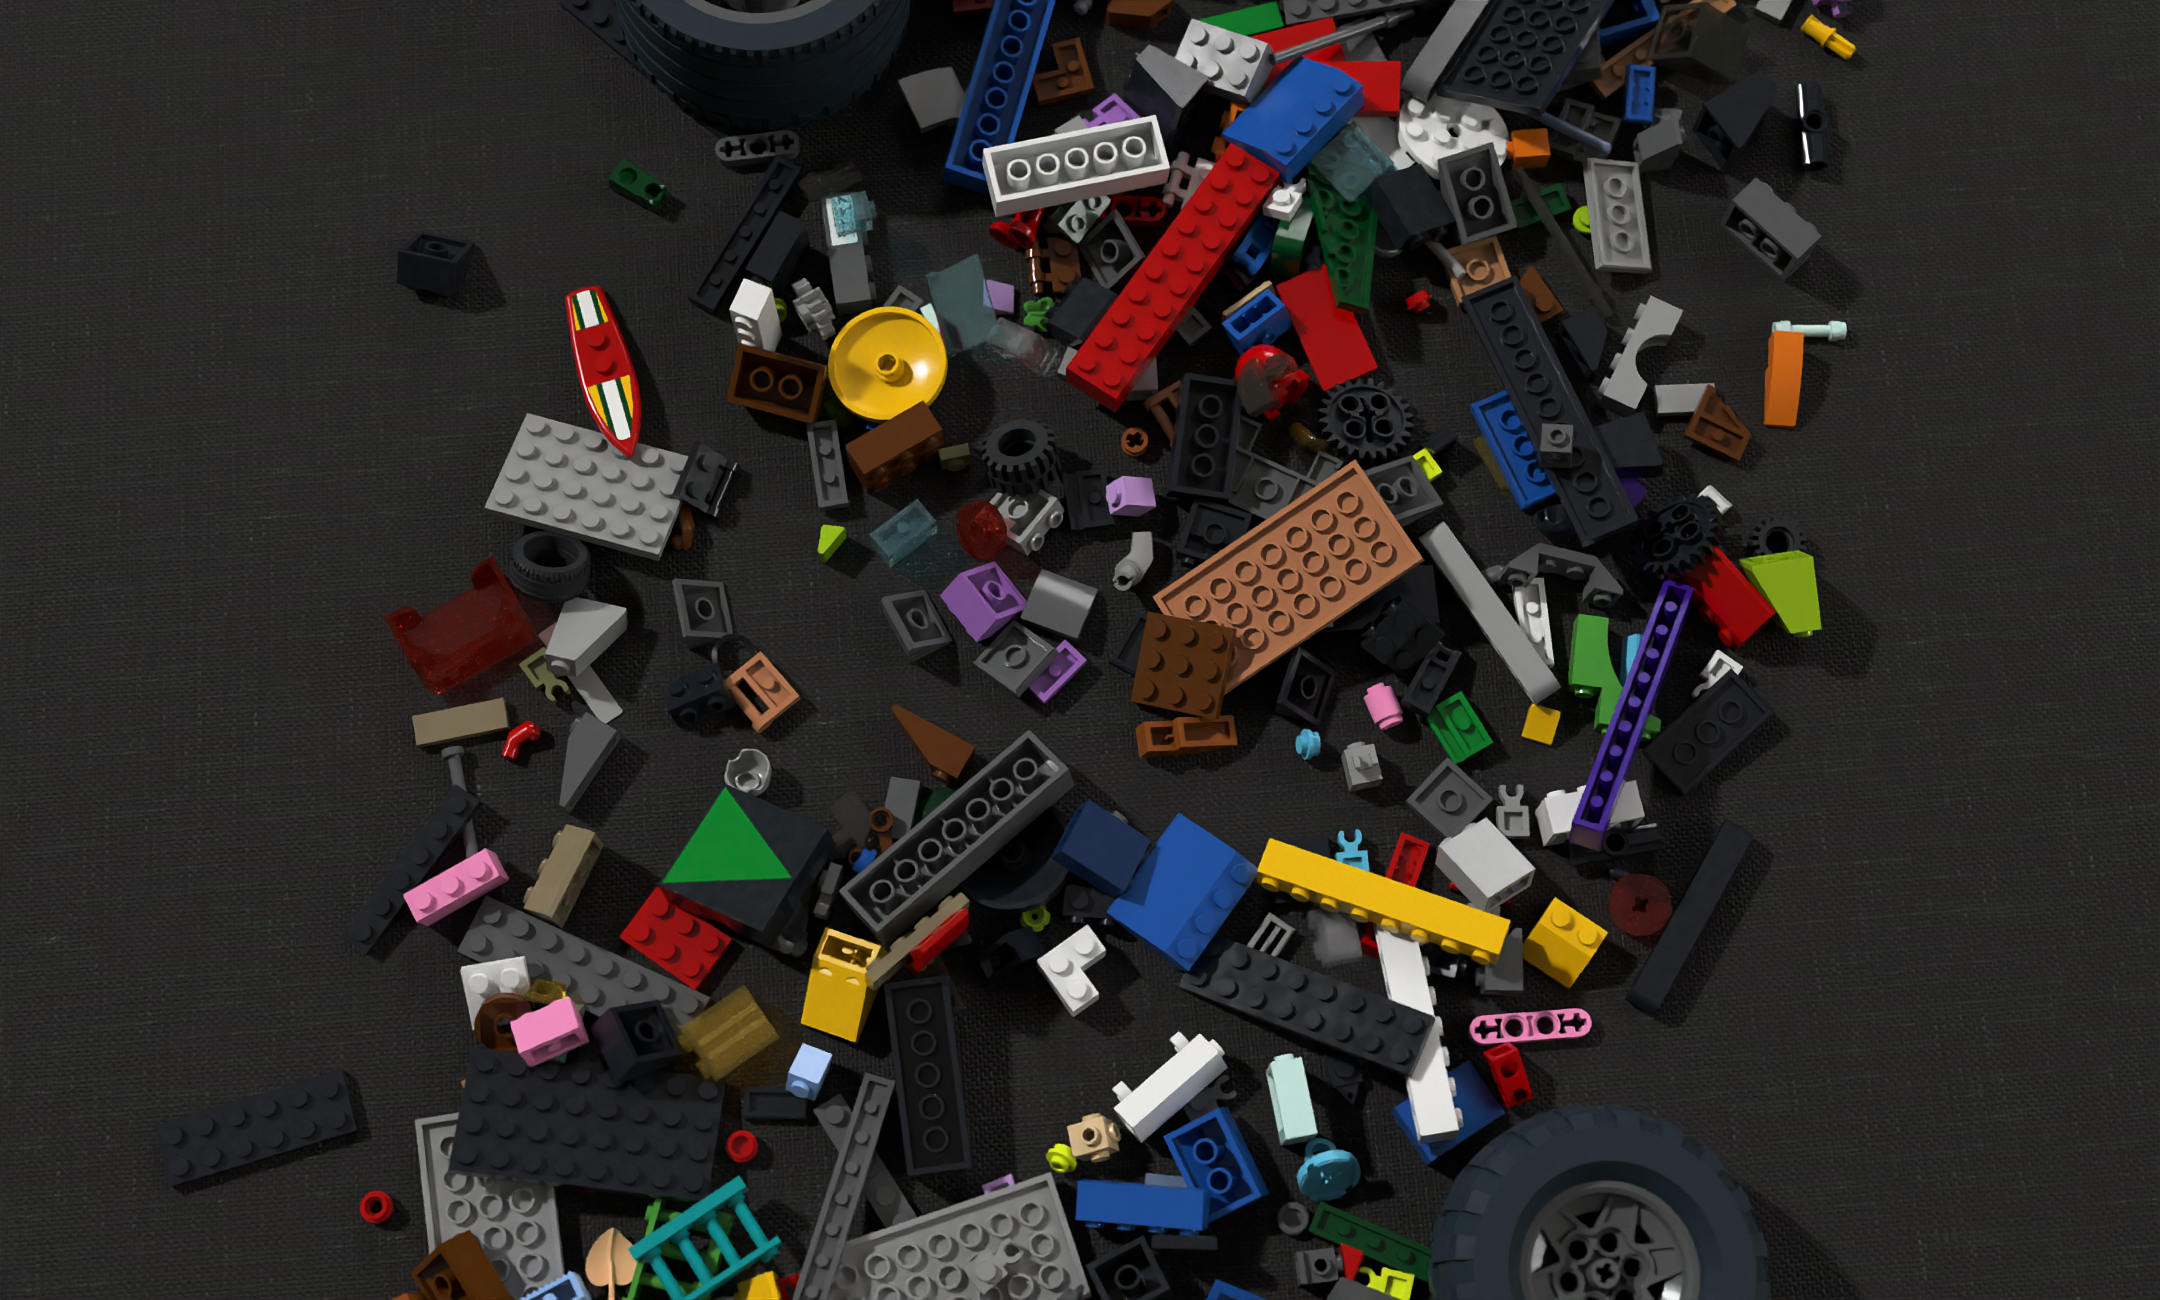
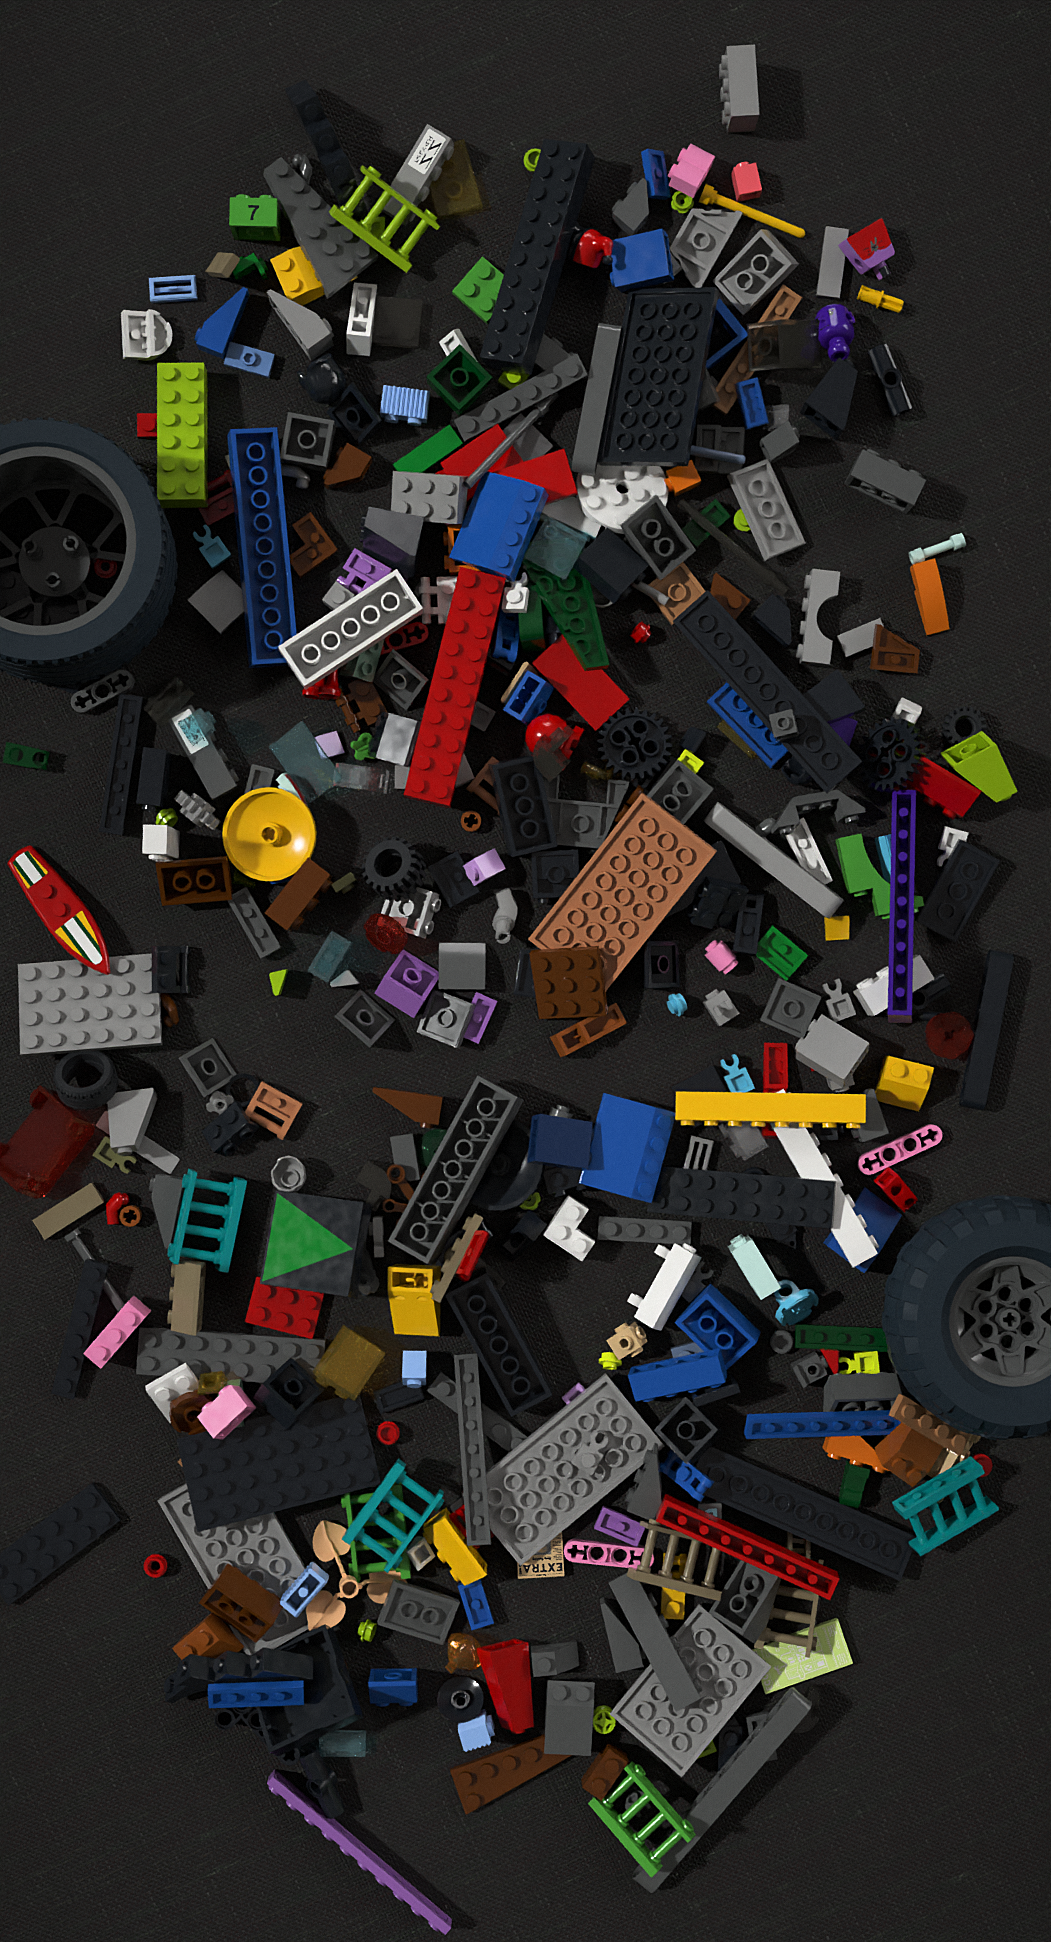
camera: 20 degrees left, 15 degrees up
blue plate [852,848,877,875] -> none
none -> dark orange bush [120,1205,142,1227]
none -> teal fence [167,1169,247,1273]
none -> medium azure plate [193,525,232,569]
none -> light grey plate [206,1091,233,1115]
none -> light grey slope [330,970,360,987]
none -> dark grey plate [597,1216,692,1245]
none -> dark purple piece [815,304,855,362]

